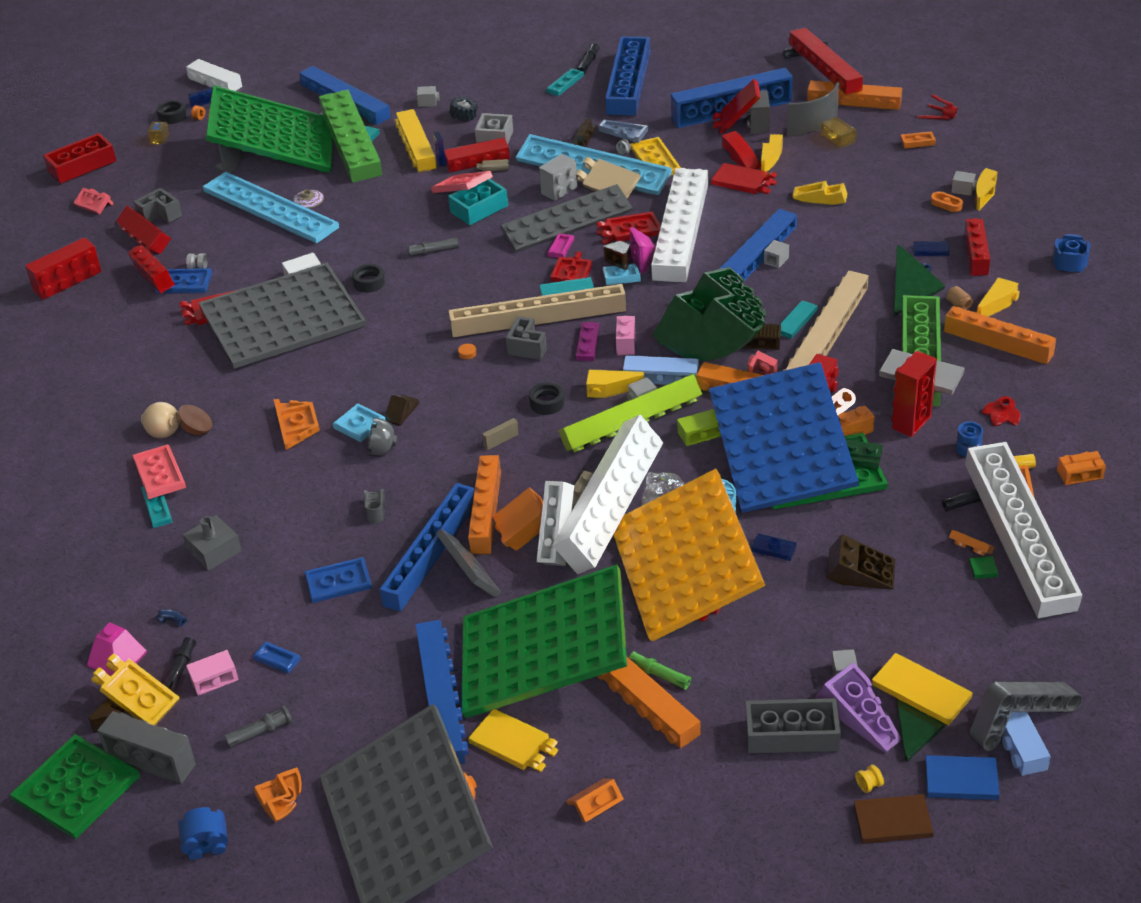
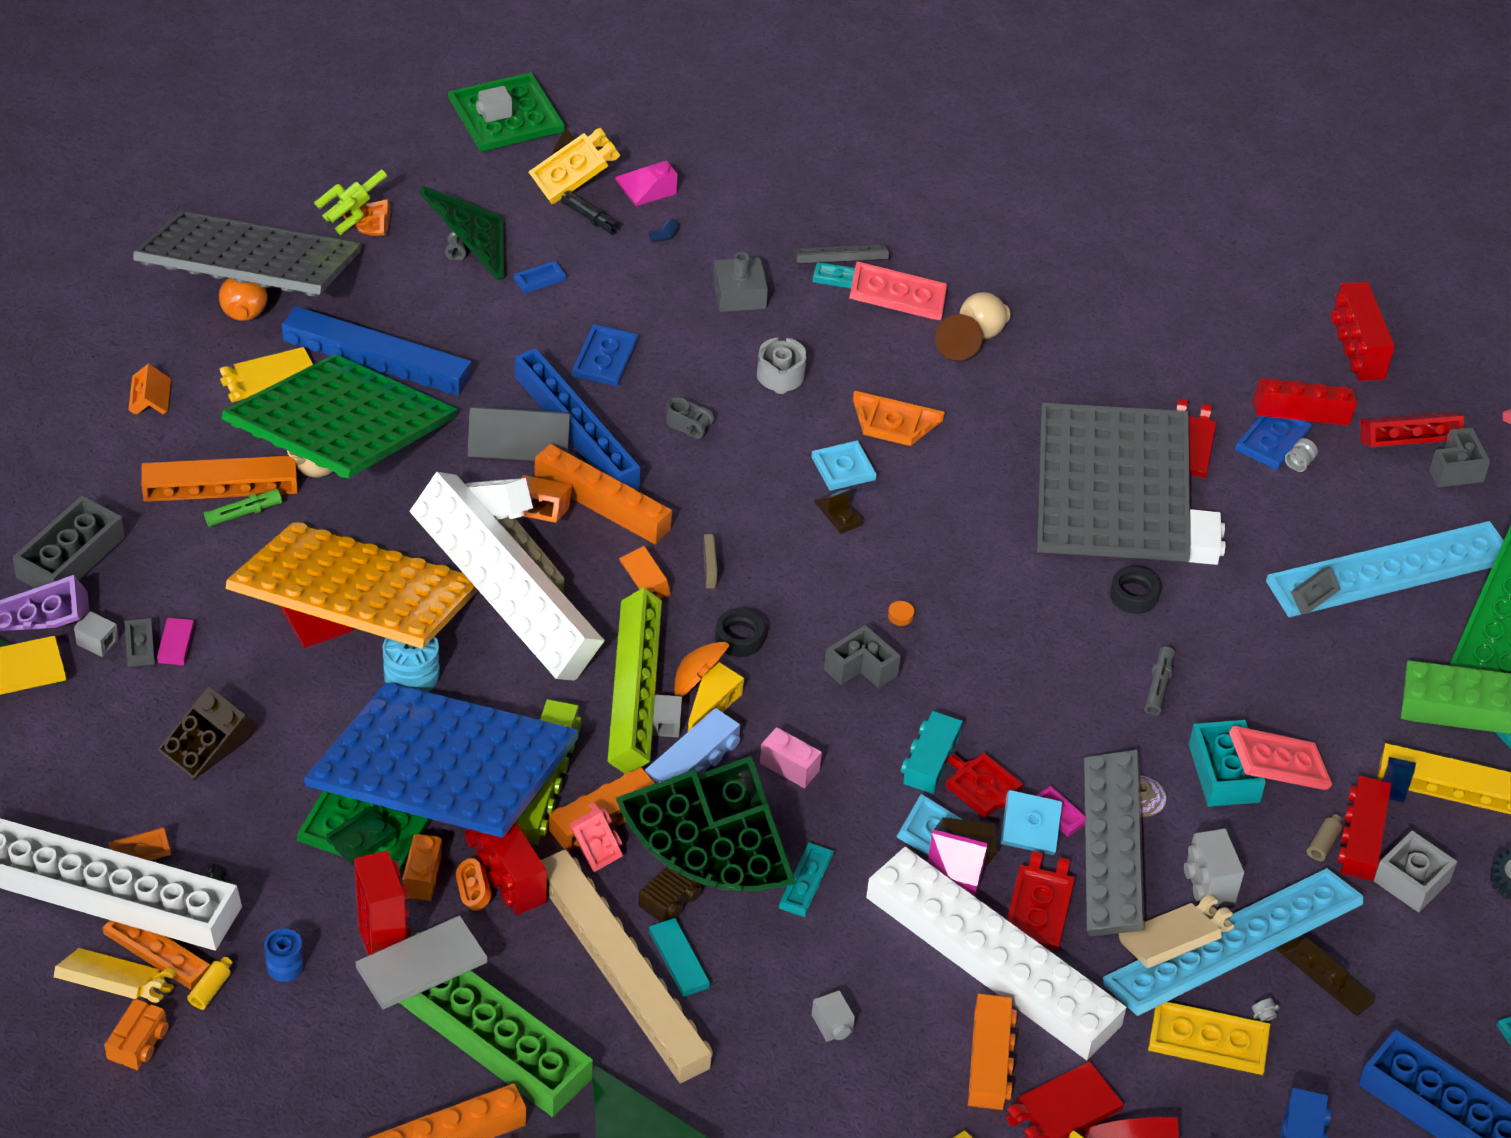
camera: 115 degrees right, 5 degrees up
dark grey brick [97,711,196,784] -> none
blue brick [178,807,228,860] -> none
bright pink brick [186,650,238,695] -> none
dish [292,190,324,208] -> none
dark grey cylinder [366,418,397,456] -> none
tan brick [449,284,626,337] -> none
magenta plate [576,322,600,361] -> none
sand blue wing [599,120,648,143] -> none
clear head [641,472,686,505] -> none
blue brick [719,209,797,281] -> none
clear blue plate [752,533,797,561] -> none
green piece [969,556,998,579] -> none
red plate [982,396,1021,426] -> none
none -> yellow tile [54,948,177,1003]
none -> dark grey plate [124,618,155,667]
none -> dark pink tile [157,618,194,665]
none -> lime plant [314,169,387,236]
none -> dark green tile [419,186,504,280]
none -> light grey brick [476,86,512,123]
none -> orange hinge [619,546,671,599]
none -> orange brick [674,642,729,697]
none -> light grey brick [757,338,806,394]
none -> dark grey tile [793,244,889,263]
none -> orange brick [968,994,1017,1110]
none -> medium azure plate [1000,790,1062,855]
none -> dark grey plate [1291,567,1341,614]

